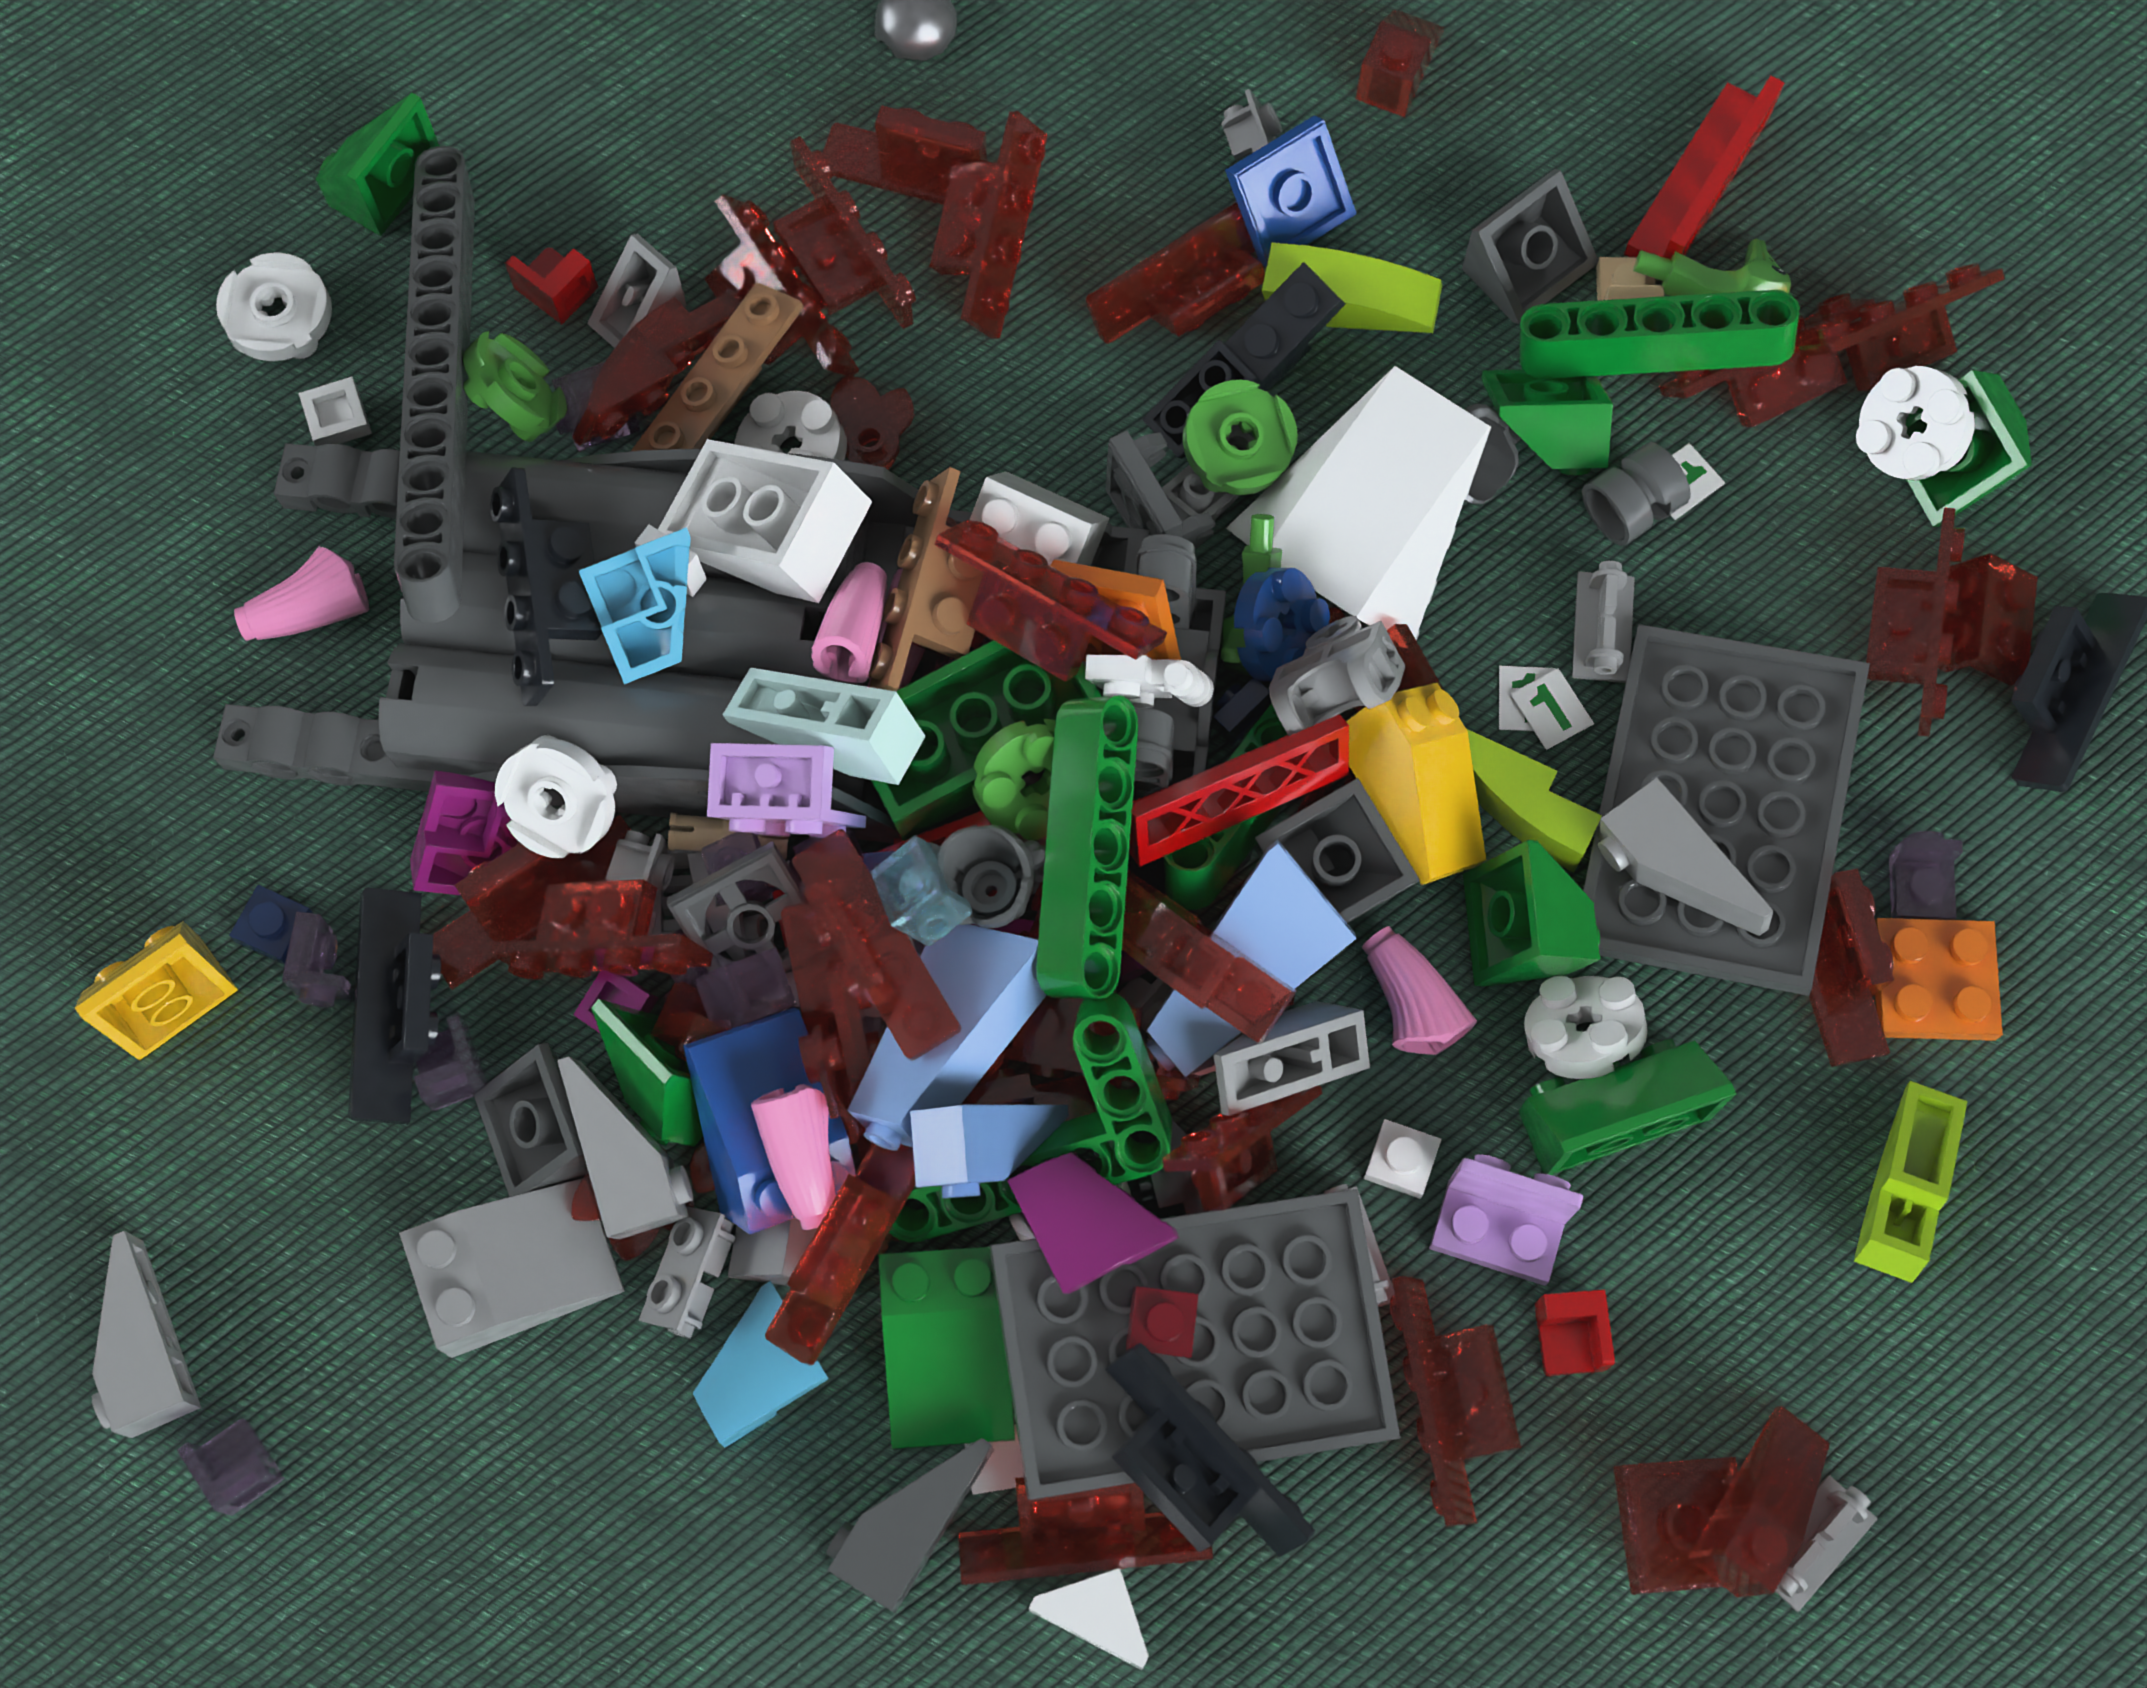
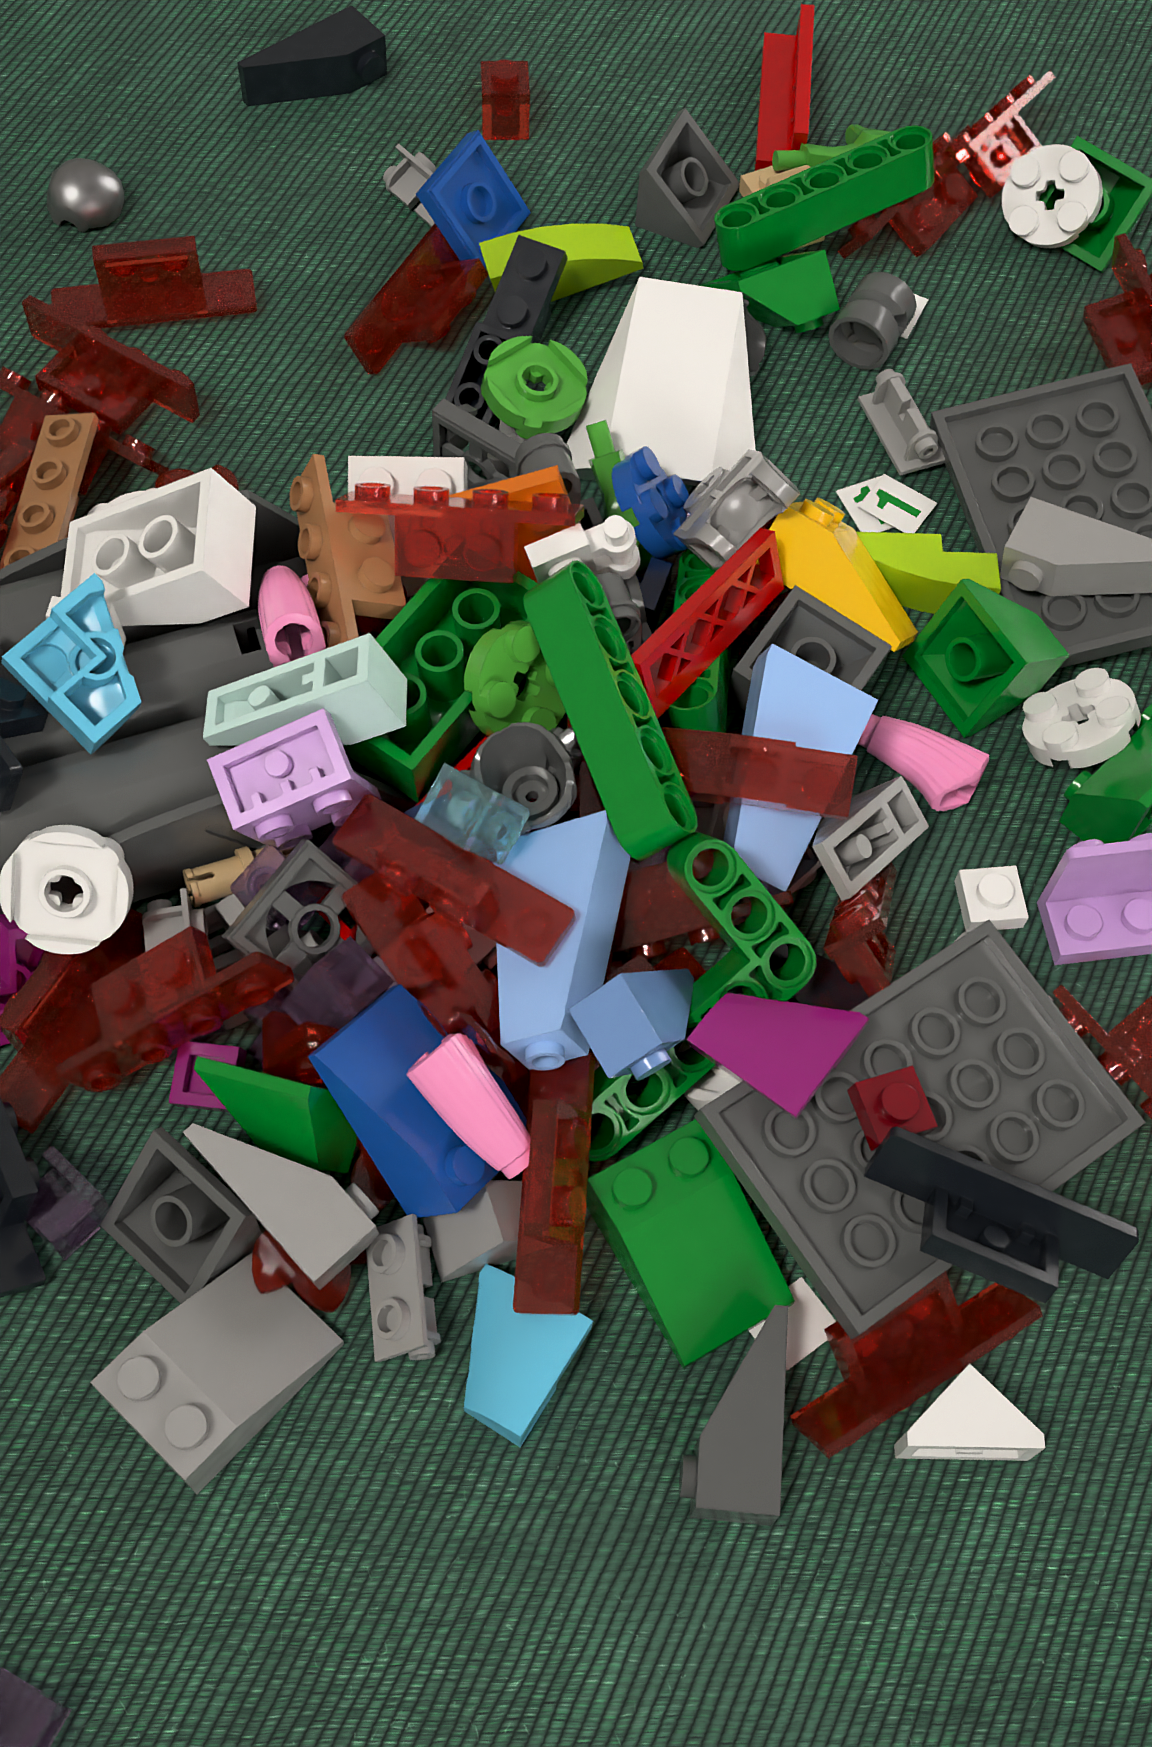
camera: 30 degrees left, 10 degrees down
clear red bracket [929,111,1048,339] -> none

